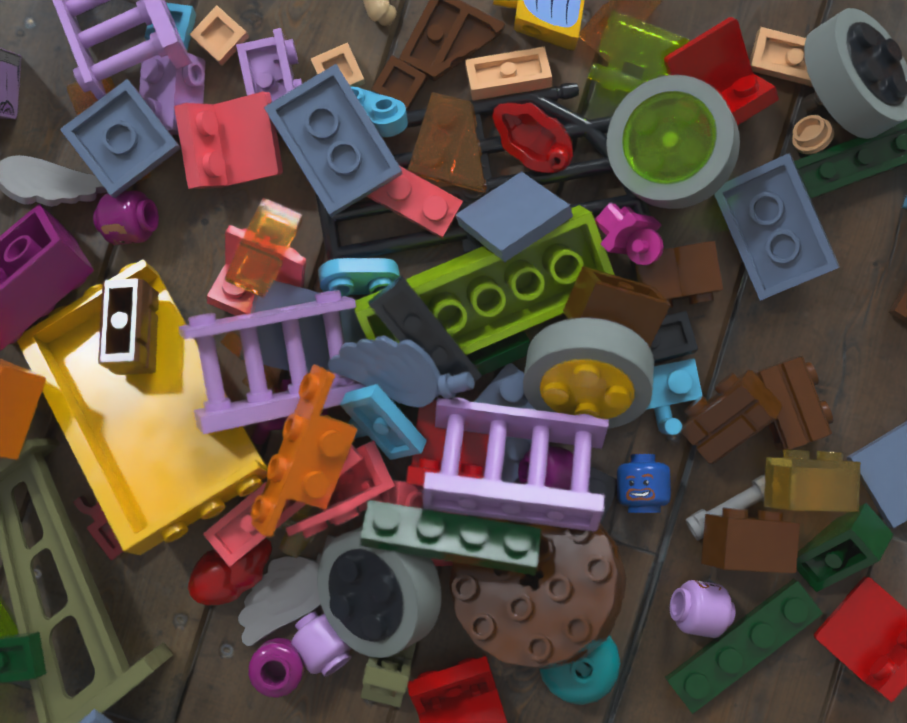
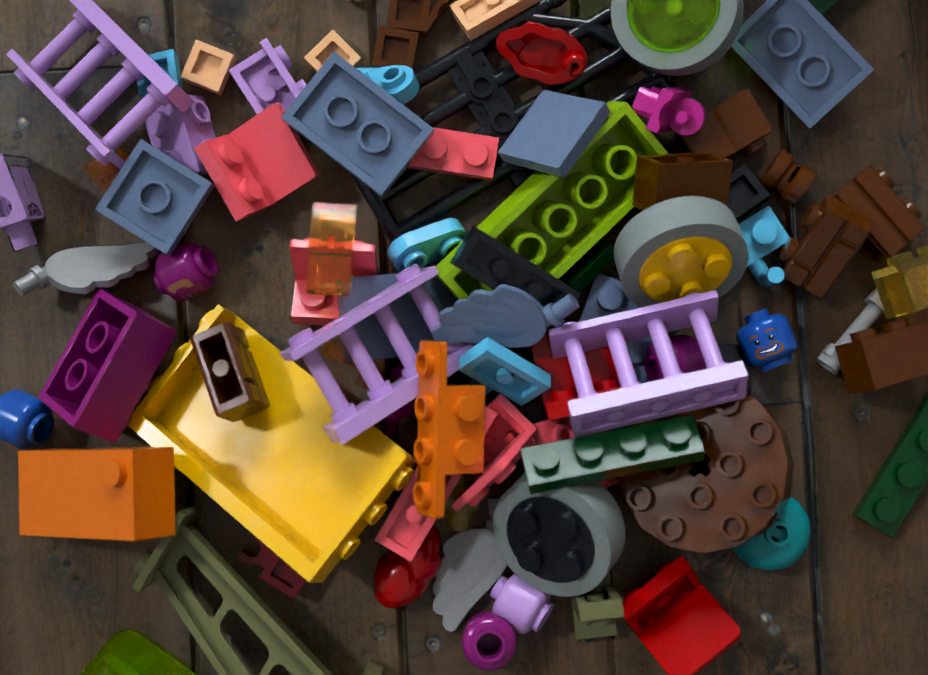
camera: 20 degrees left, 0 degrees up
clear orange wing [408,92,487,193] -> none
lavender head [670,580,736,638] -> none
none -> reddish brown wheel [759,149,817,206]

